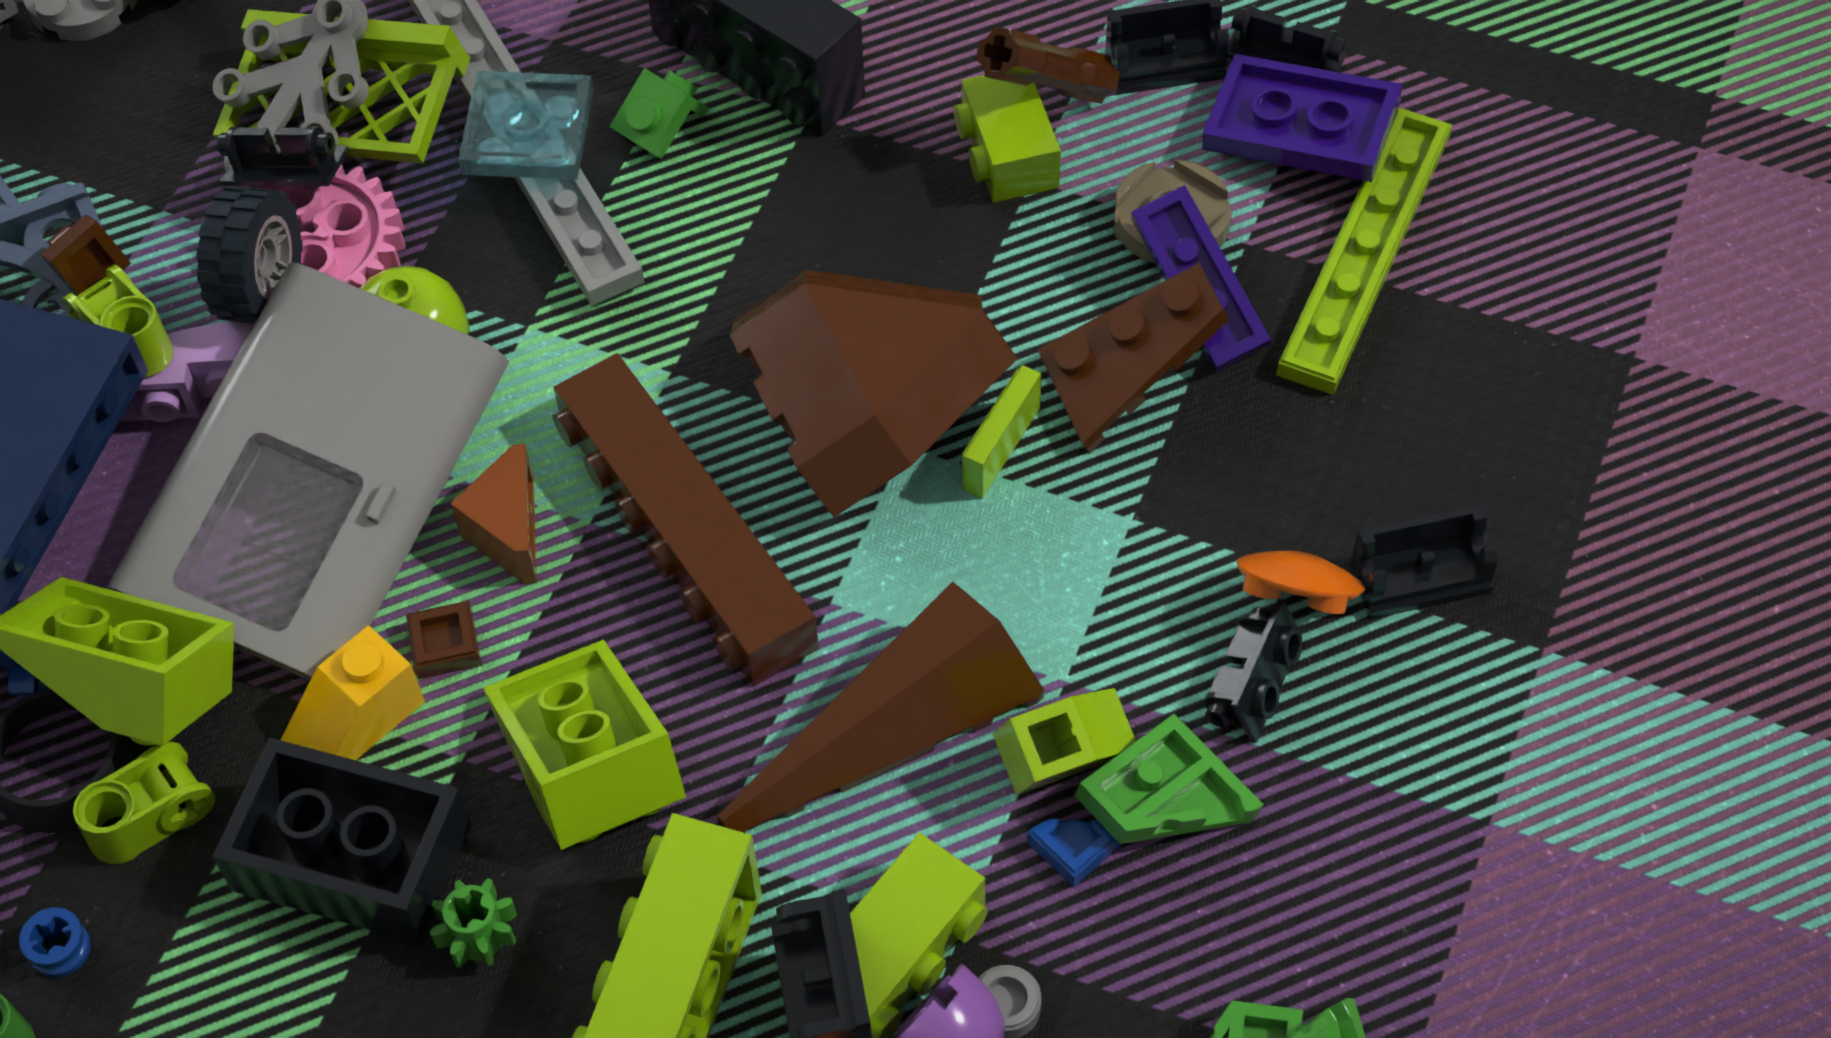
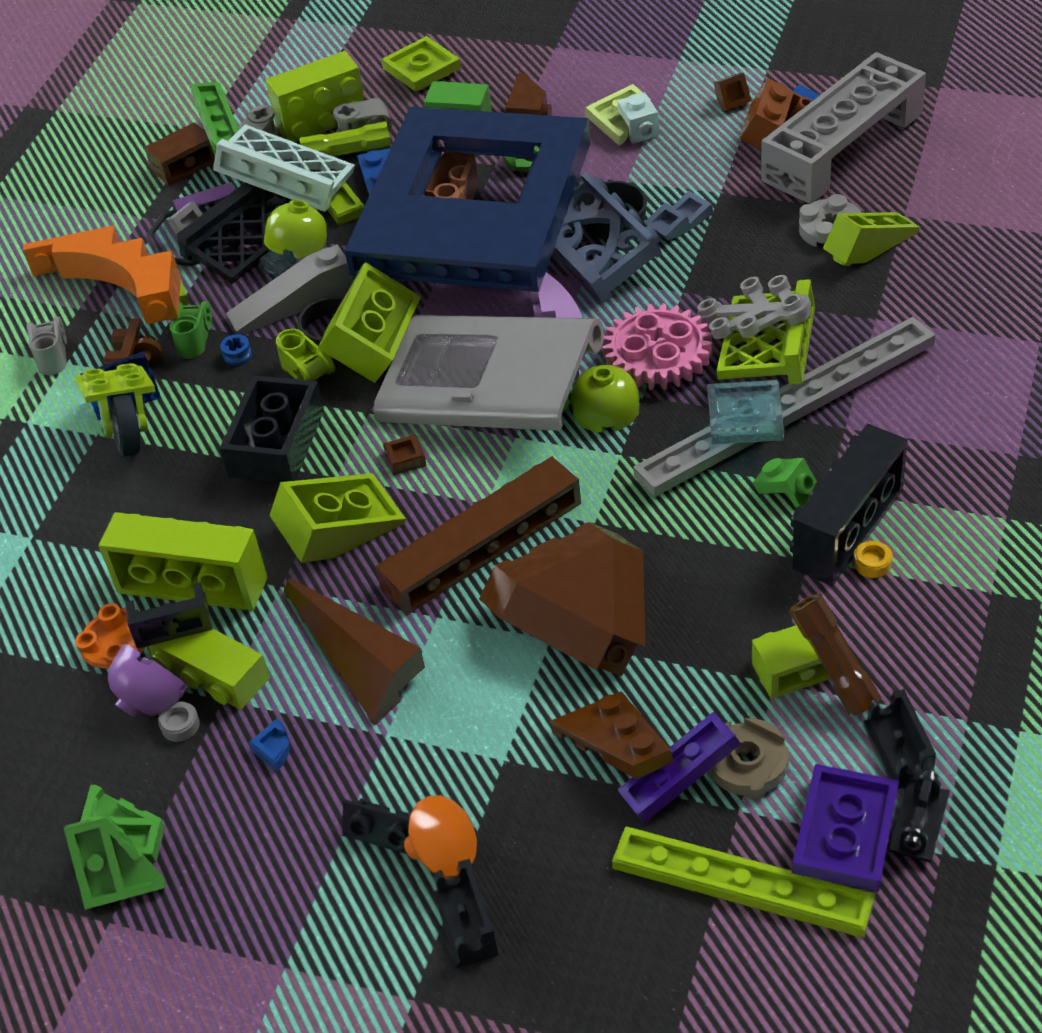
camera: 90 degrees right, 10 degrees down
reddish brown tile [40,214,131,296] -> none
lime piece [62,264,174,377] -> none
black wheel [196,186,303,324] -> none
black hinge [217,126,349,188] -> none
yellow slope [281,625,425,760] -> none
bright green gear [430,879,517,968] -> none
dark orange slope [450,444,537,584] -> none
lime tile [962,365,1041,499] -> none
lime slope [992,688,1136,795] -> none
bright green wing [1074,714,1264,844] -> none

